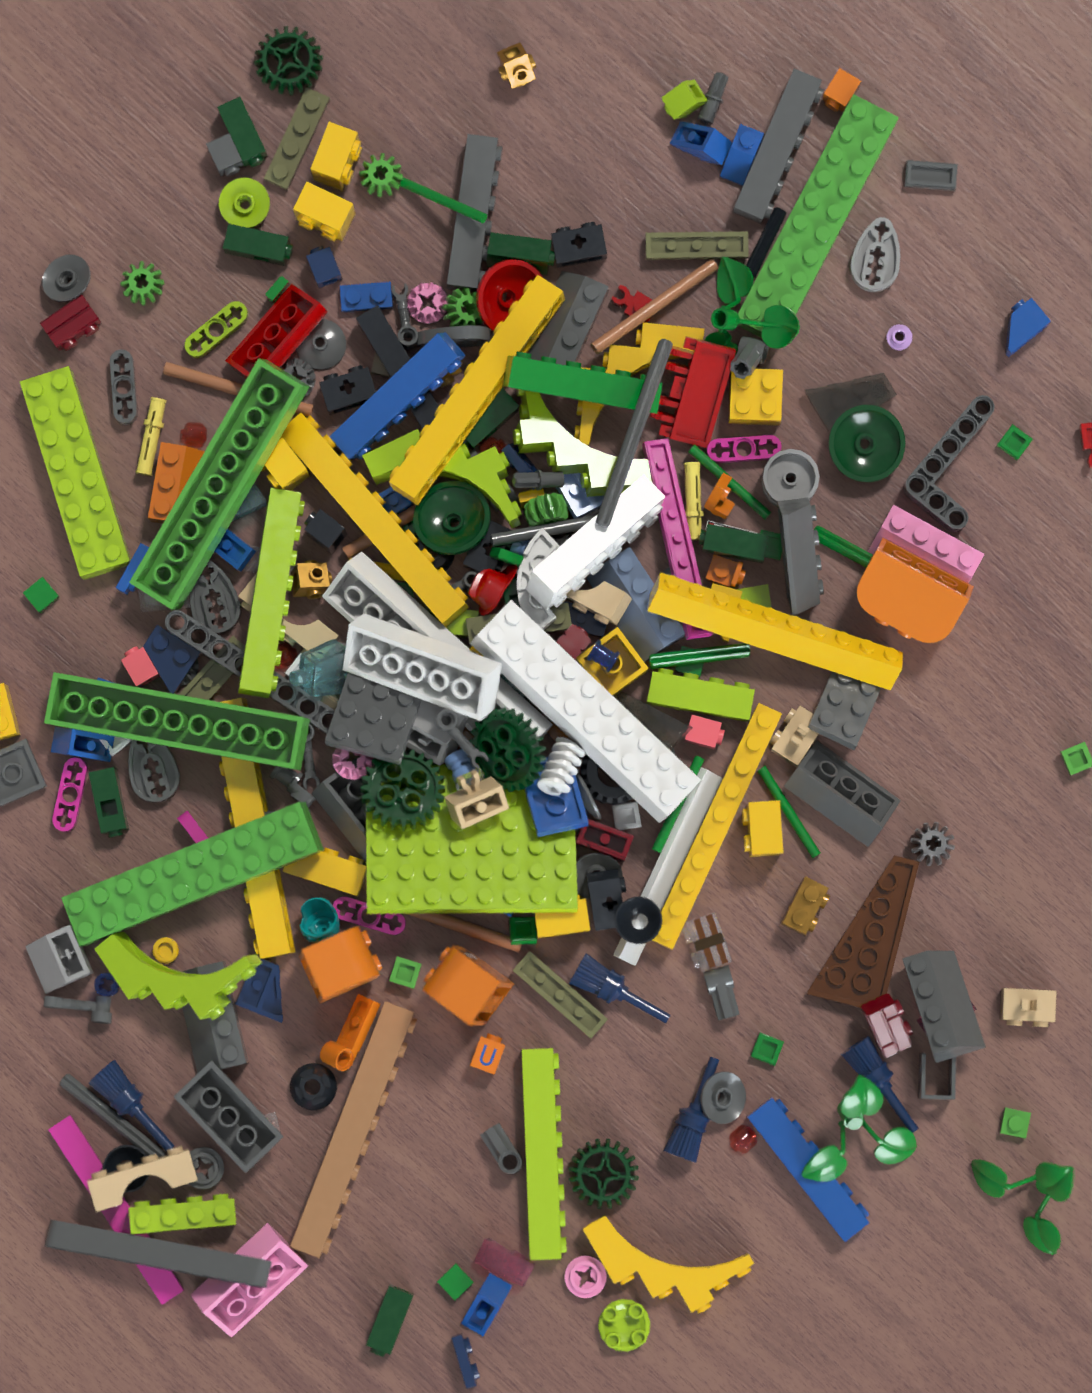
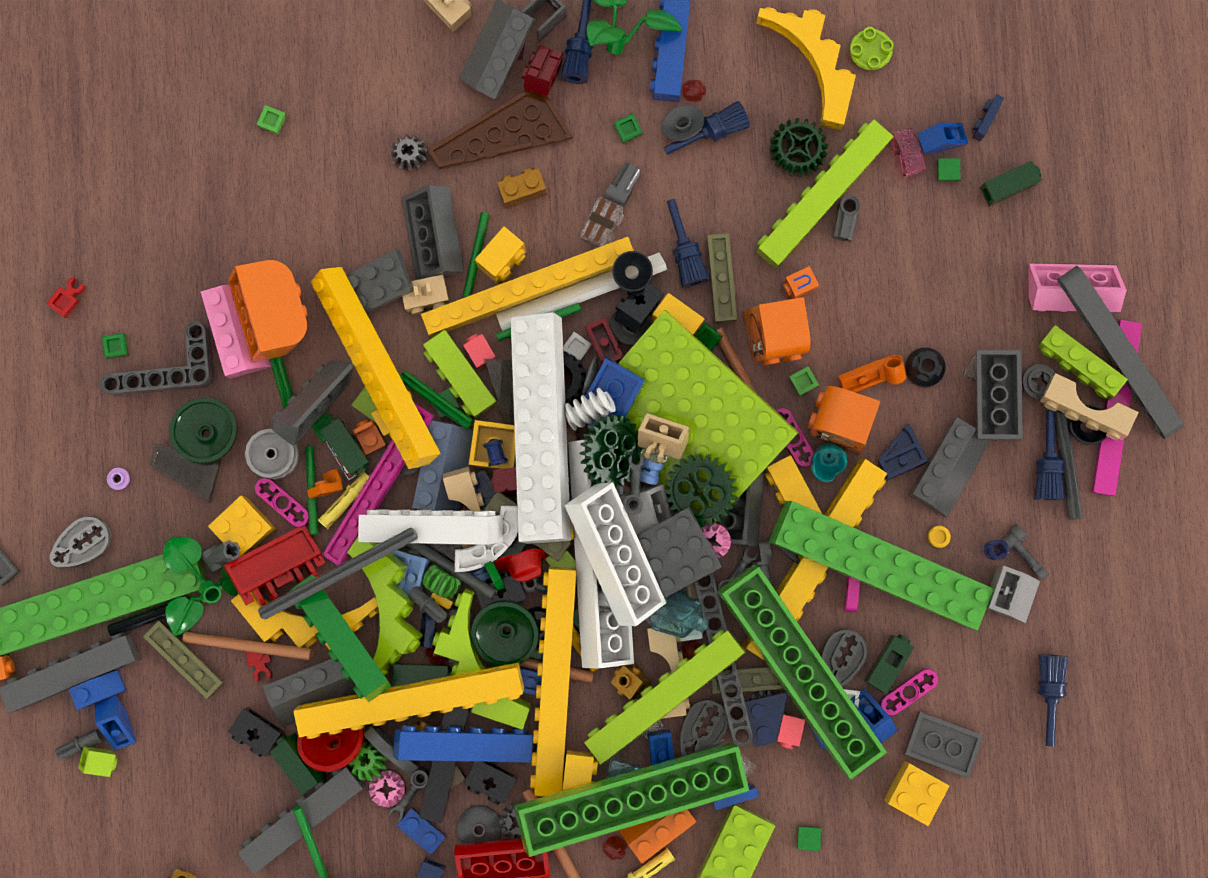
camera: 140 degrees left, 0 degrees up
lime arch [95,932,262,1020] -> none
medium nougat brick [290,1001,418,1258] -> none
black brick [304,509,348,554] -> none
bright pink gear [565,1255,607,1298] -> none
blue slope [1005,298,1051,358] -> none

